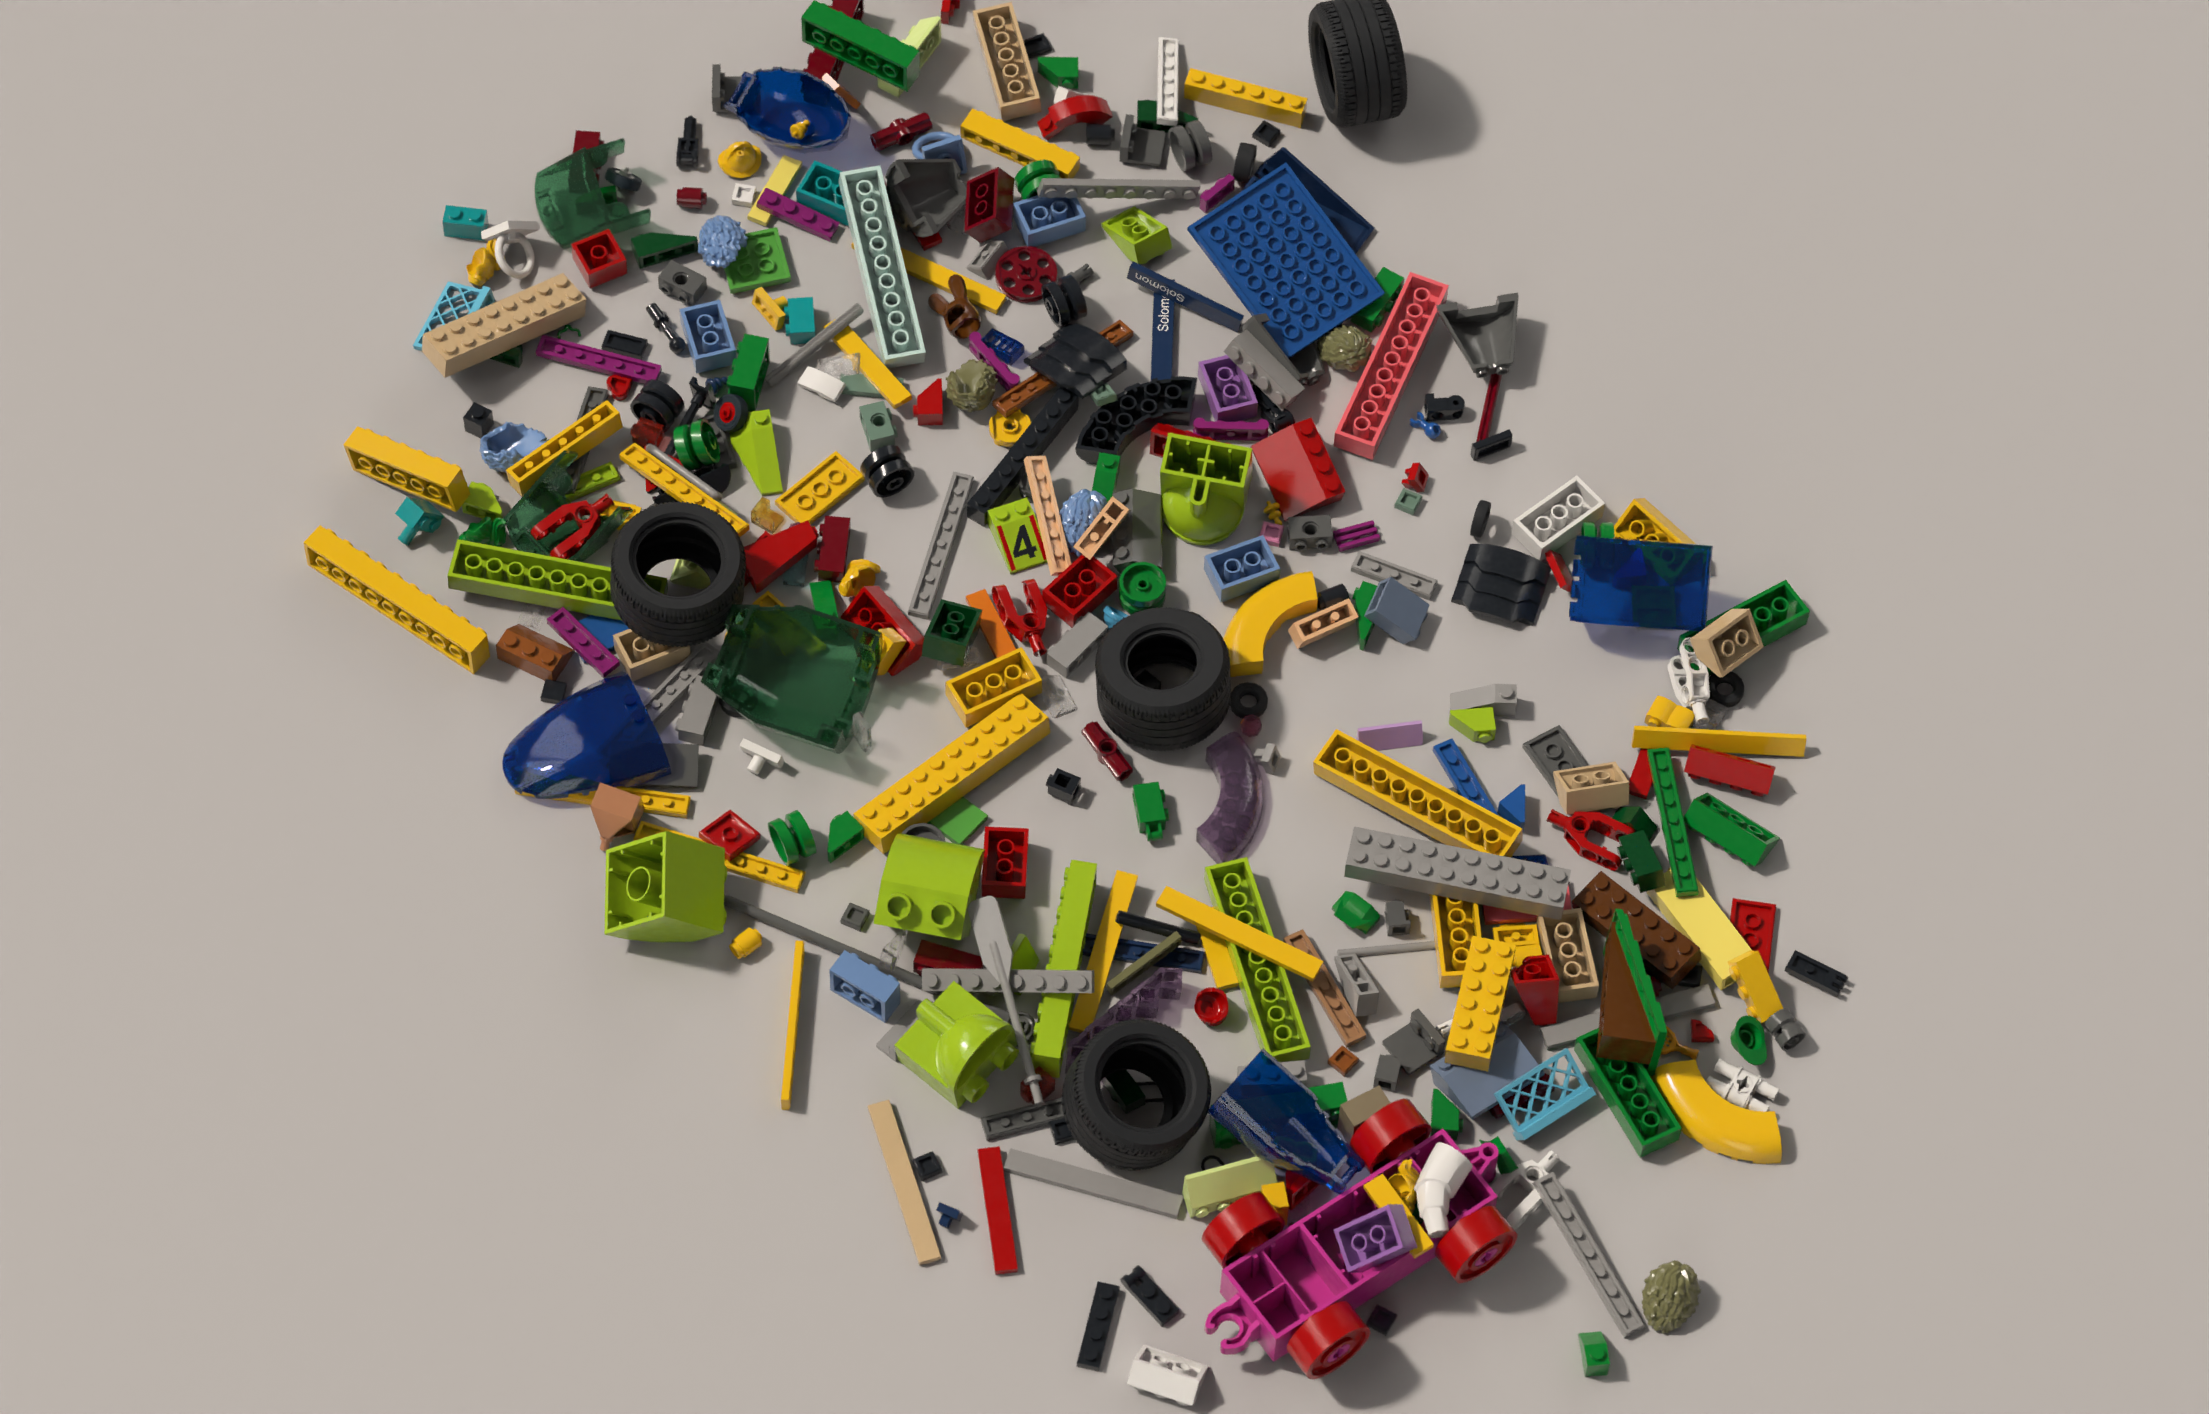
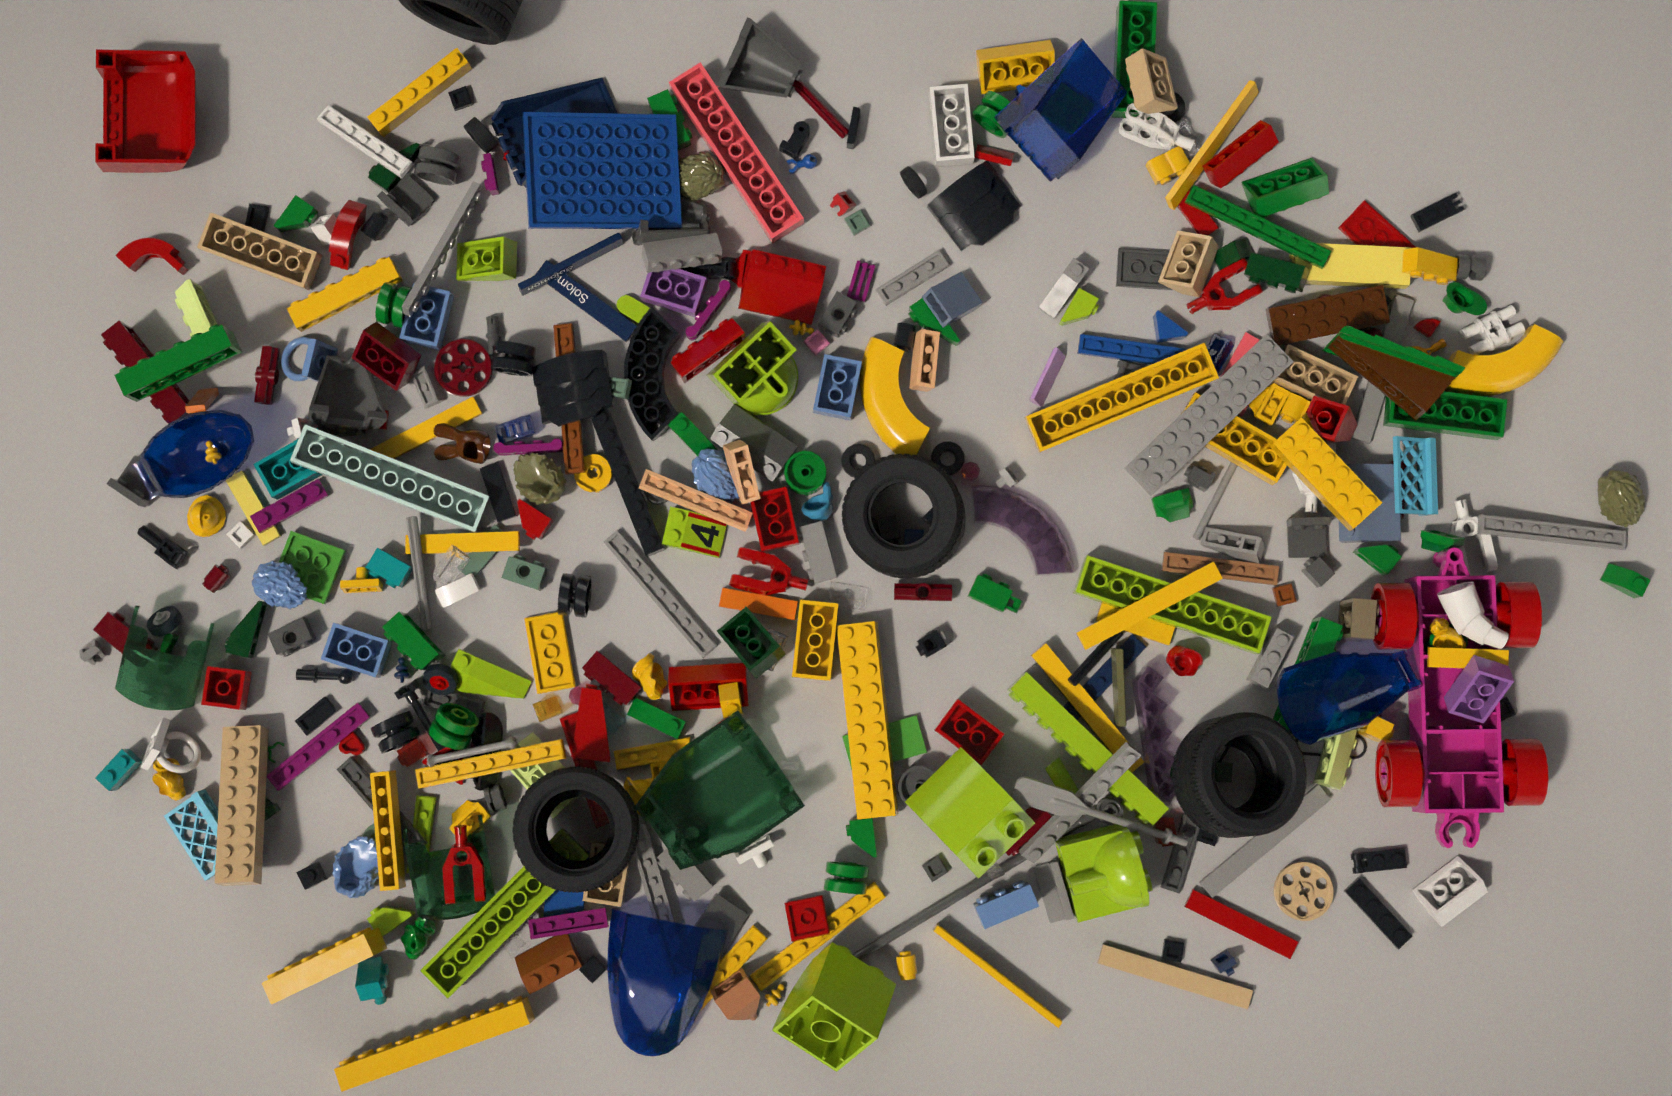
camera: 55 degrees left, 25 degrees up
none -> light grey tile [79,638,104,665]
none -> black tile [479,462,517,523]
none -> lime tile [617,295,650,323]
none -> tan wedge [1274,862,1334,921]

